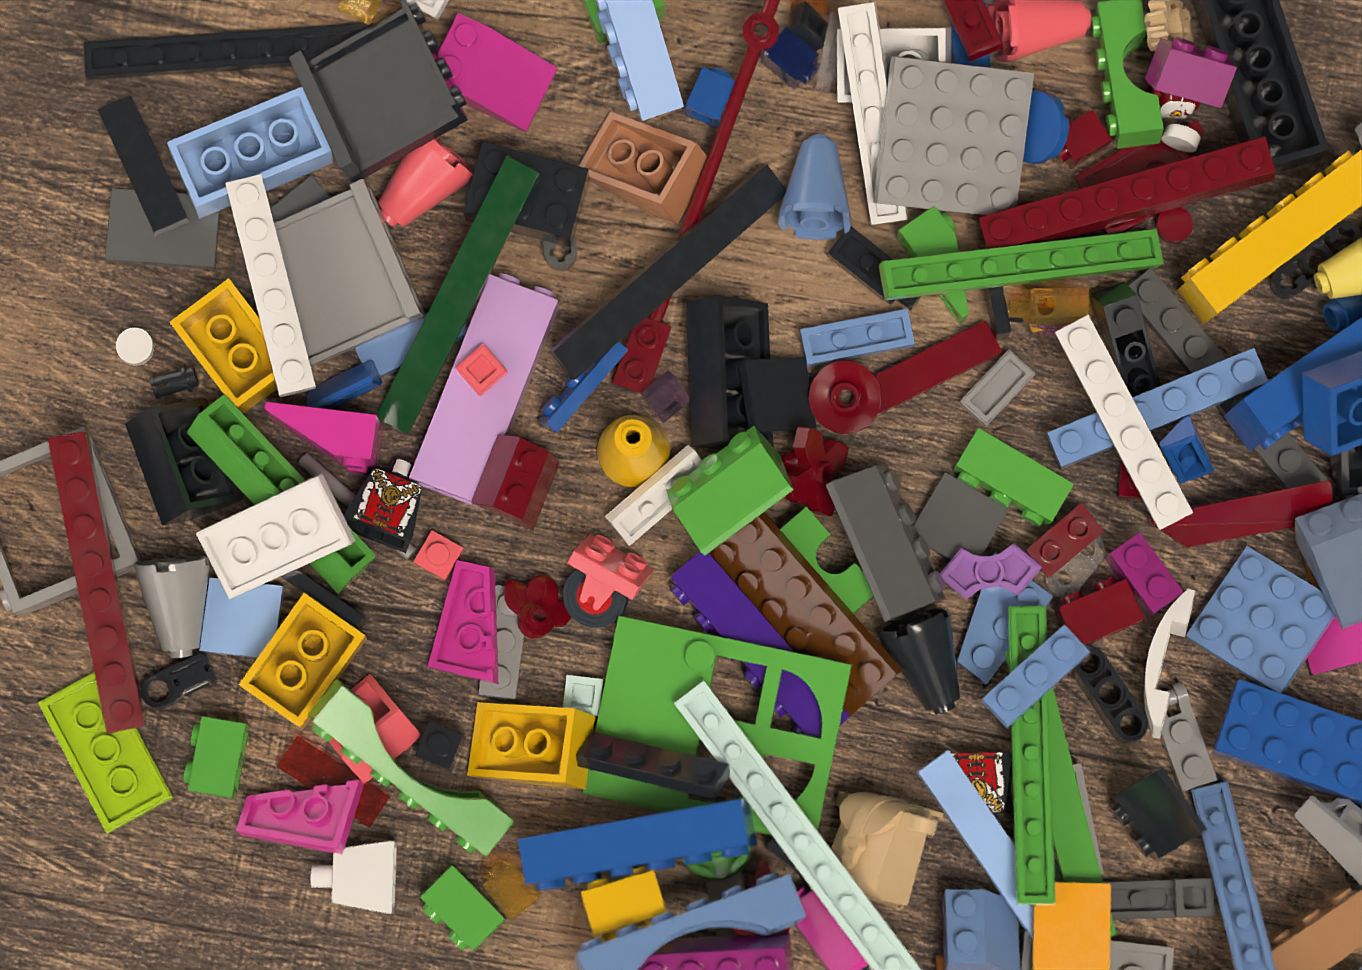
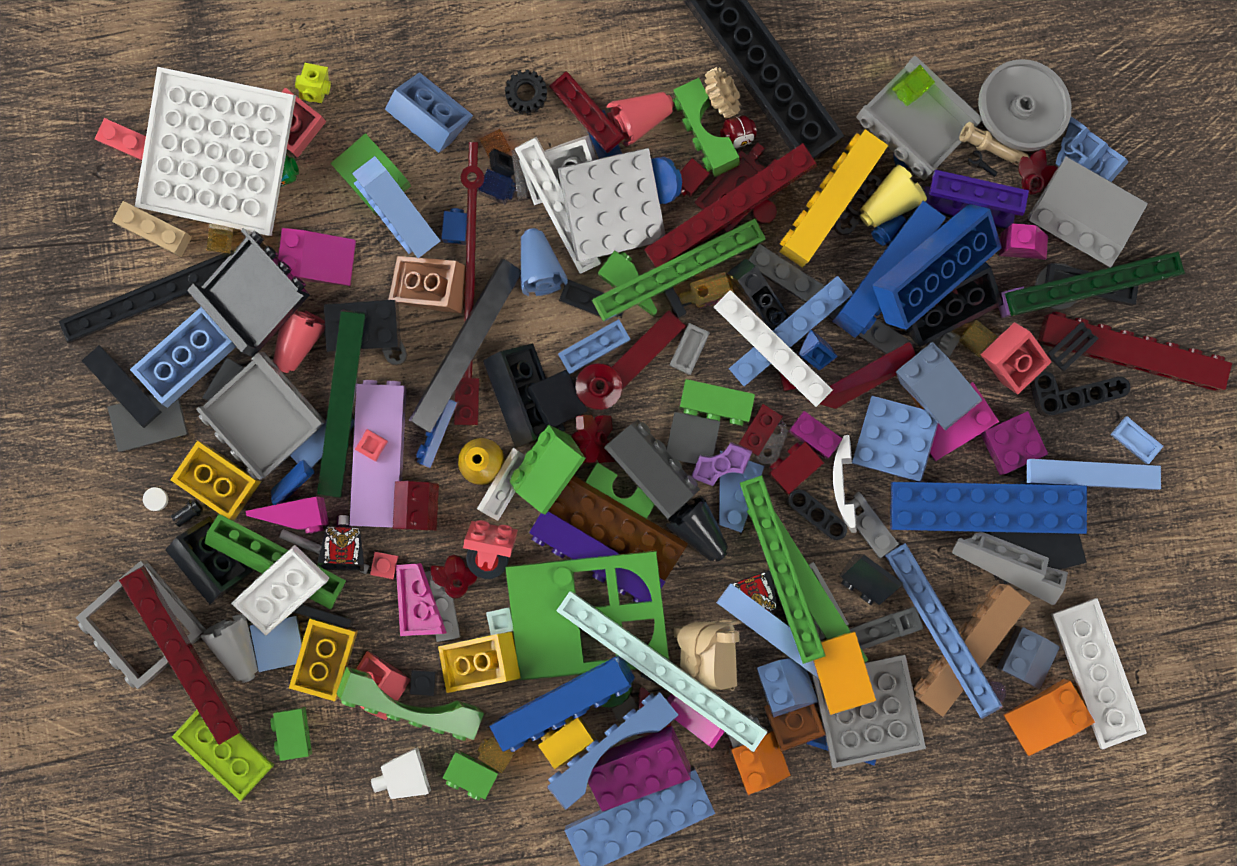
camera: 15 degrees left, 5 degrees up
black piece [141,653,217,709] -> none
white plate [225,174,316,397] -> none
dark pink wing [236,780,364,854] -> none
clear red tile [277,736,391,828] -> none
black plate [576,732,730,800] -> none
plate [640,370,690,423] -> none
medium blue plate [981,625,1090,728] -> none
magenta brick [1145,37,1237,108] -> none
white tile [1162,124,1201,152] -> none

